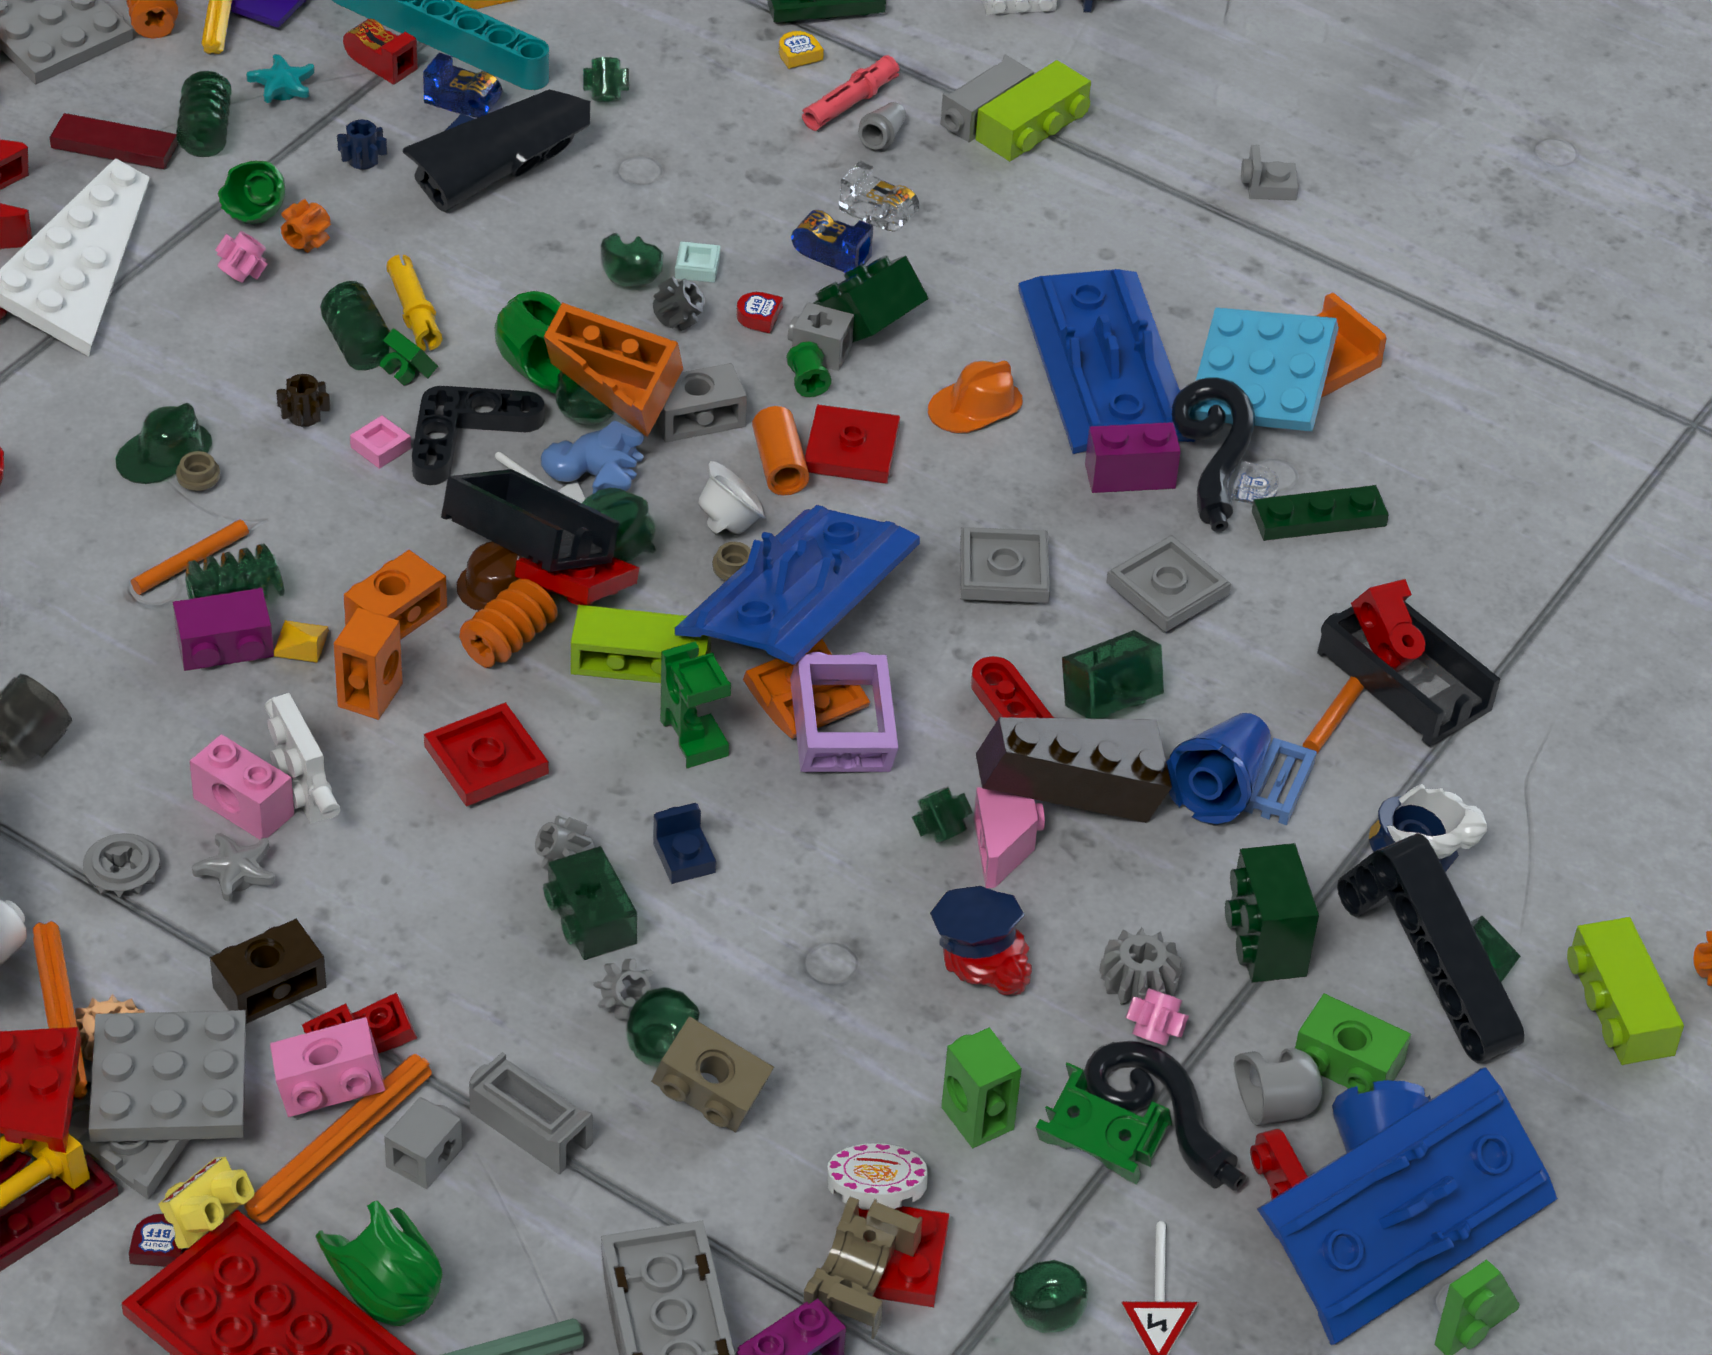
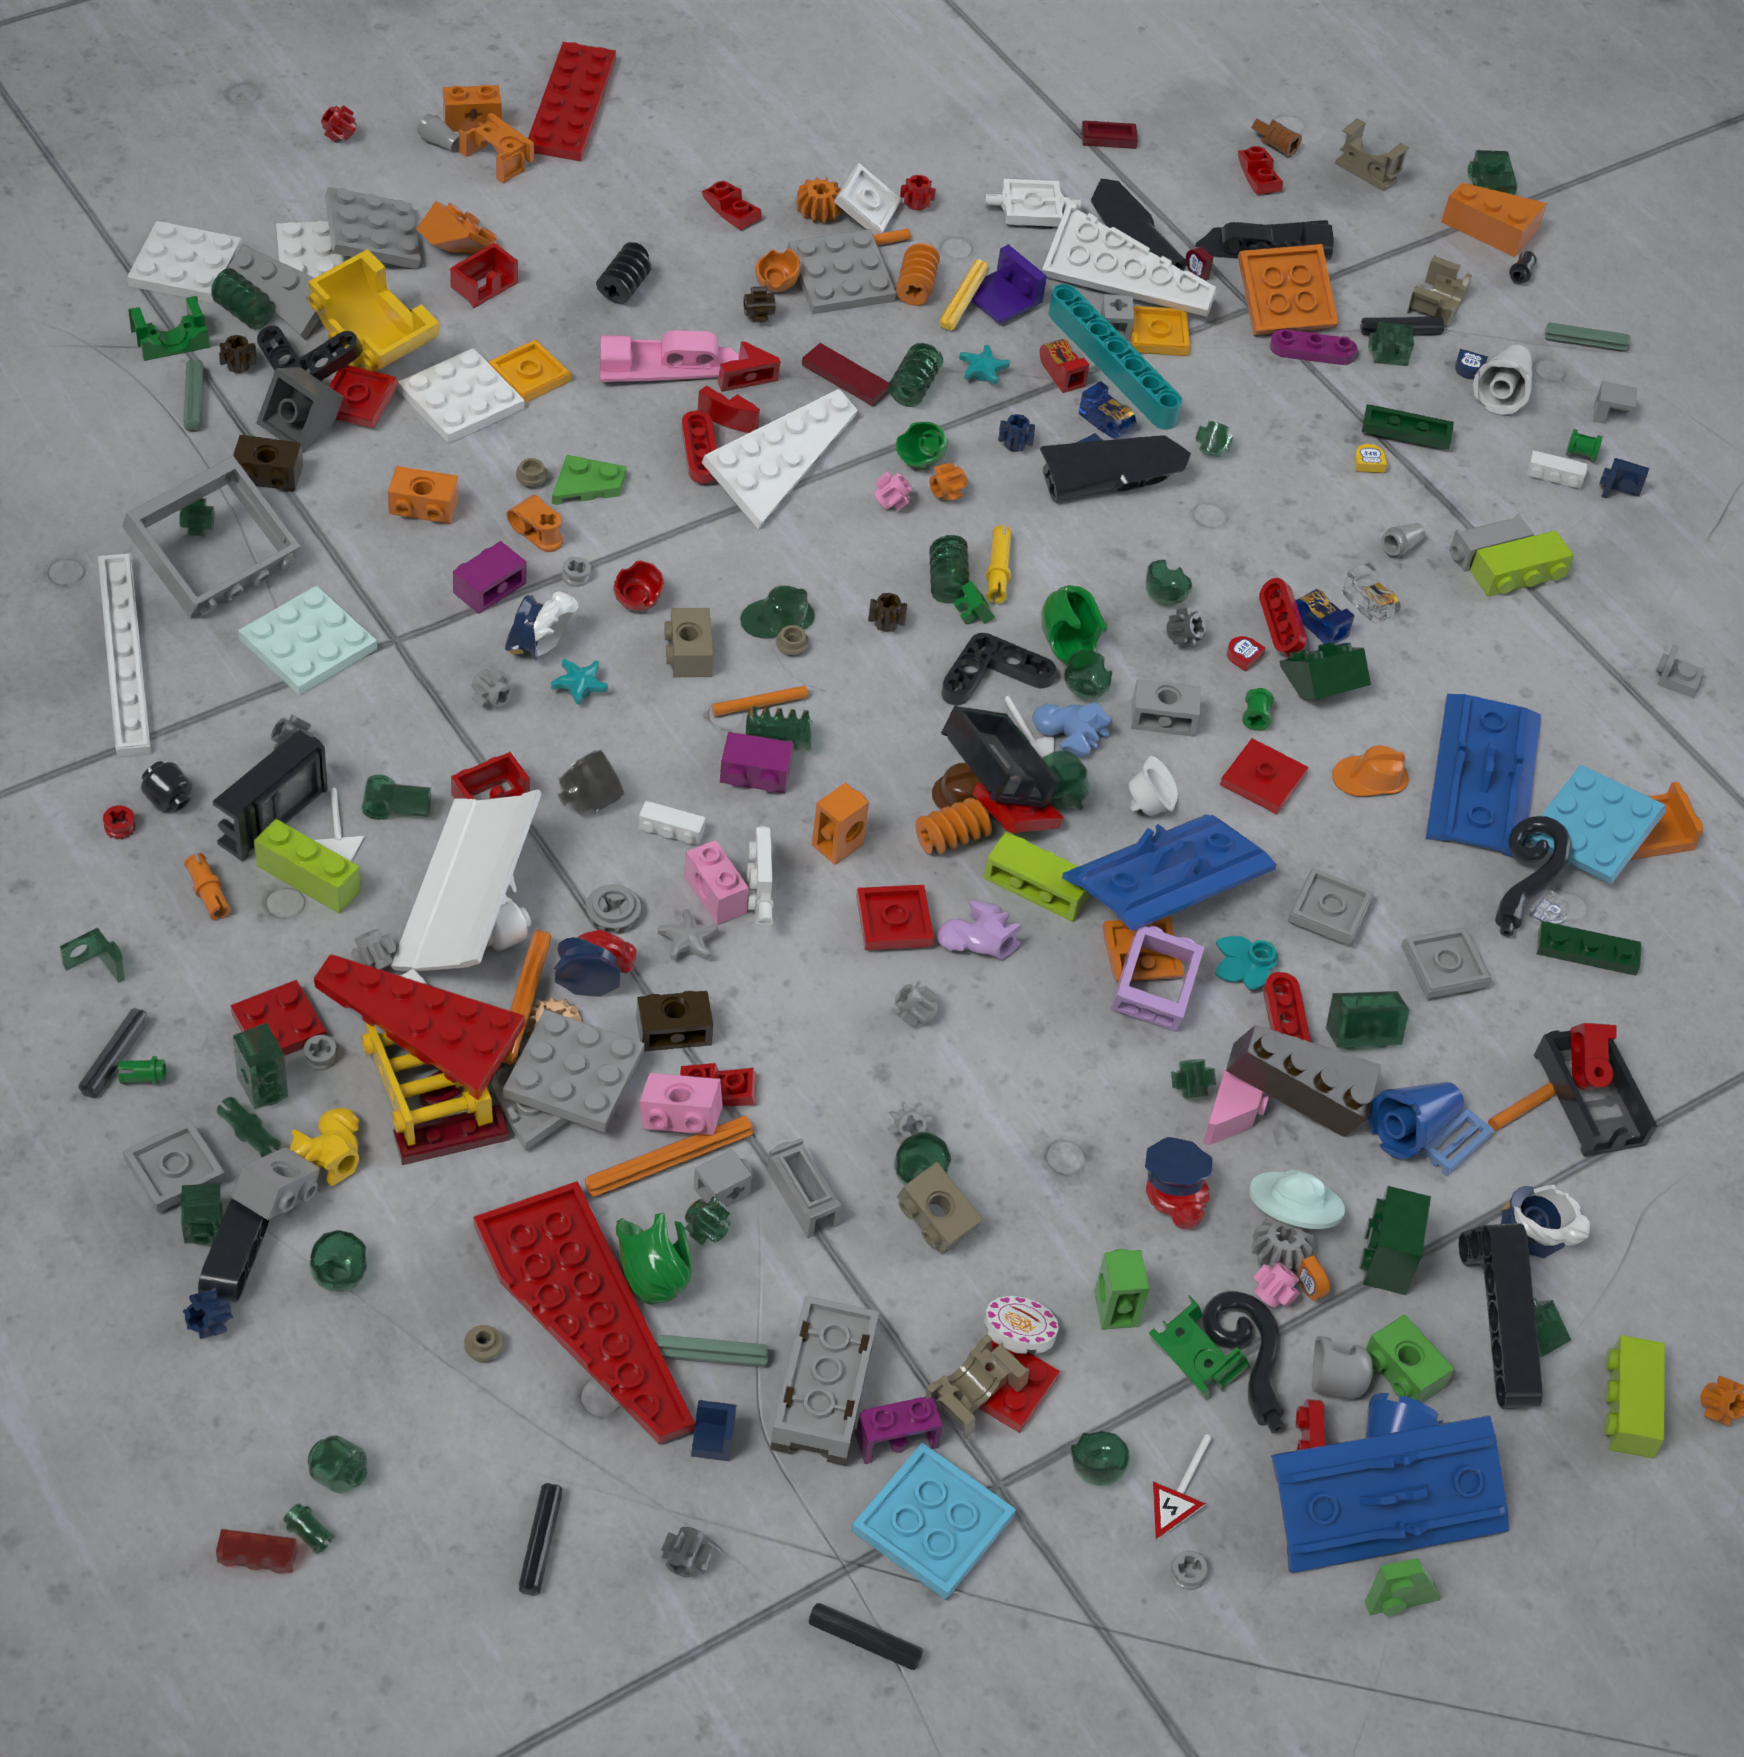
camera: 20 degrees right, 5 degrees up
tile [128,1214,185,1267] -> none
light yellow hips [158,1157,254,1249] -> none
yellow slope [274,620,329,663] -> none
orange brick [344,550,447,640] -> none
bright pink tile [350,415,411,469] -> none
clear green brick [543,846,637,960] -> none
orange wedge [544,302,683,437] -> none
dark blue bracket [653,803,716,884] -> none
green piece [660,641,731,768] -> none
light aqua tile [675,242,720,283] -> none
dark tan plate [712,542,751,581] -> none
orange pin [752,406,809,495] -> none
light grey brick [787,302,854,371] -> none
coral pin [802,55,900,131] -> none
magenta brick [1085,422,1181,493] -> none
none -> dark blue piece [554,930,636,996]
none -> white piece [638,801,706,846]
none -> dark tan brick [664,608,713,677]
none -> clear green gear [685,1197,731,1245]
none -> lavender animal [937,900,1021,961]
none -> teal plate [1215,936,1278,990]
none -> light aqua hat [1249,1169,1345,1229]
none -> red plate [1259,578,1307,657]
none -> orange tile [1296,1255,1330,1301]

